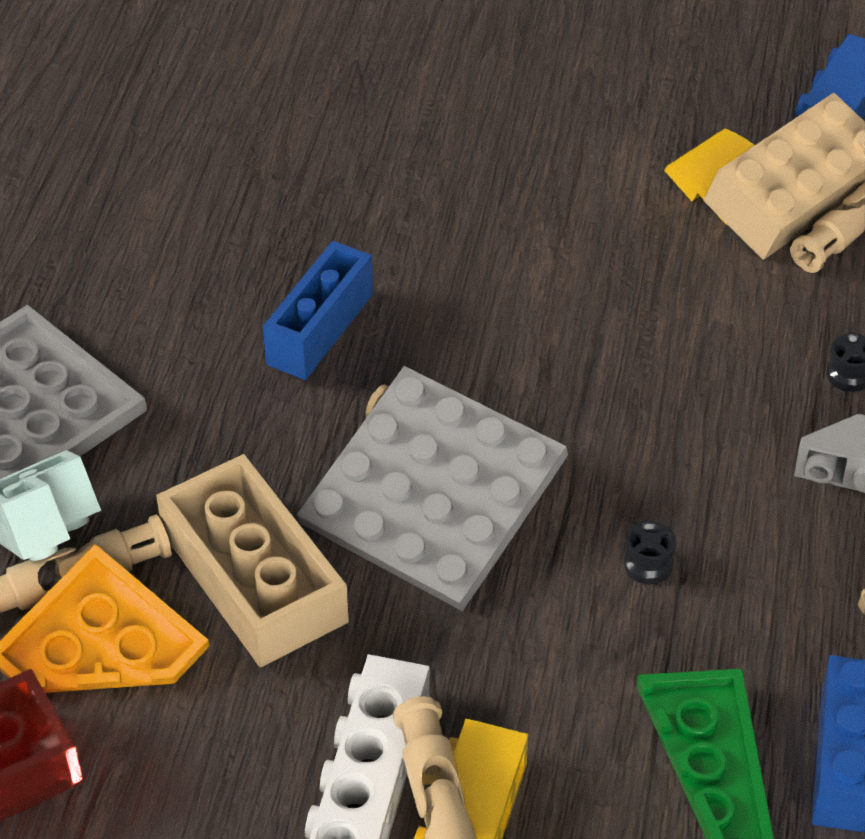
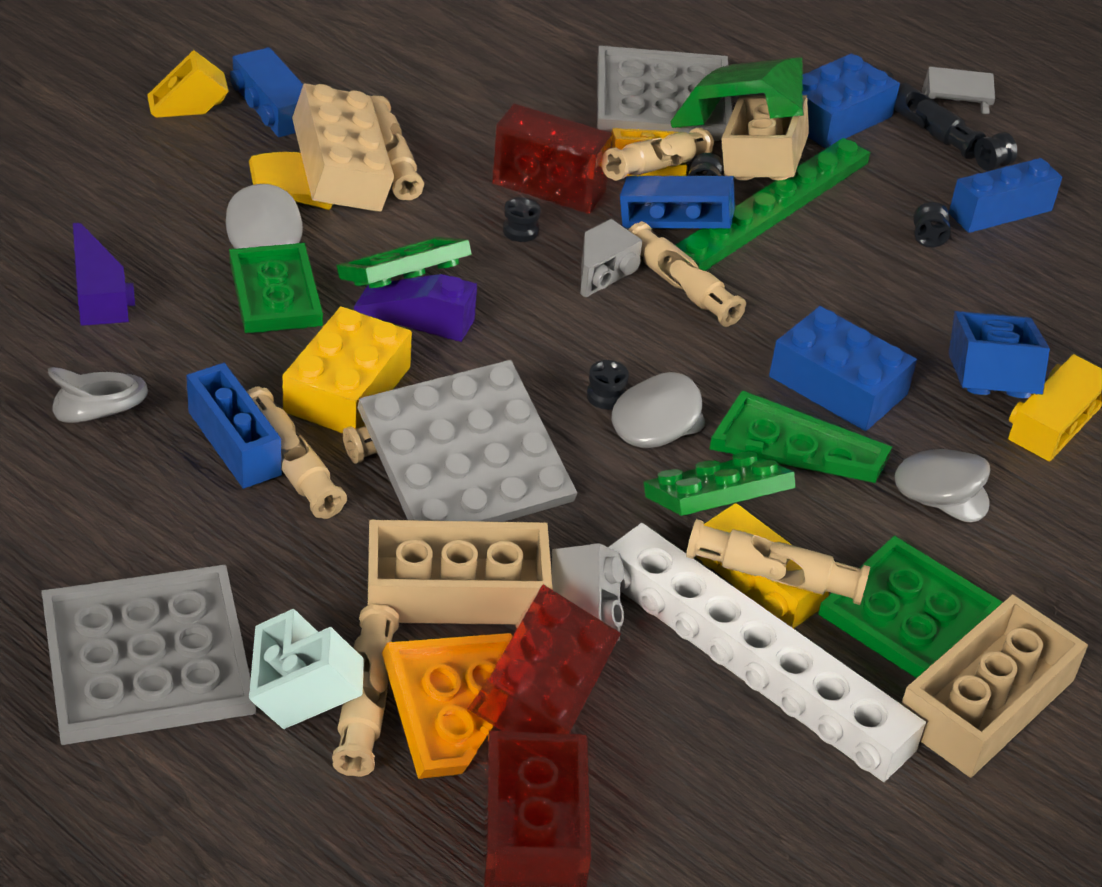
camera: 65 degrees left, 5 degrees down
none -> light grey piece [48,367,148,423]
none -> dark purple slope [73,223,135,326]
none -> yellow slope [147,50,229,118]
none -> light grey piece [226,184,303,249]
none -> green plate [229,243,323,333]
none -> tan piece [246,386,347,519]
none -> yellow brick [282,306,412,433]
none -> green plate [336,237,472,288]
none -> dark purple slope [354,274,477,342]
none -> clear red brick [468,584,621,759]
none -> light grey slope [552,543,624,642]
none -> light grey piece [611,372,705,448]
none -> green plate [643,452,796,516]

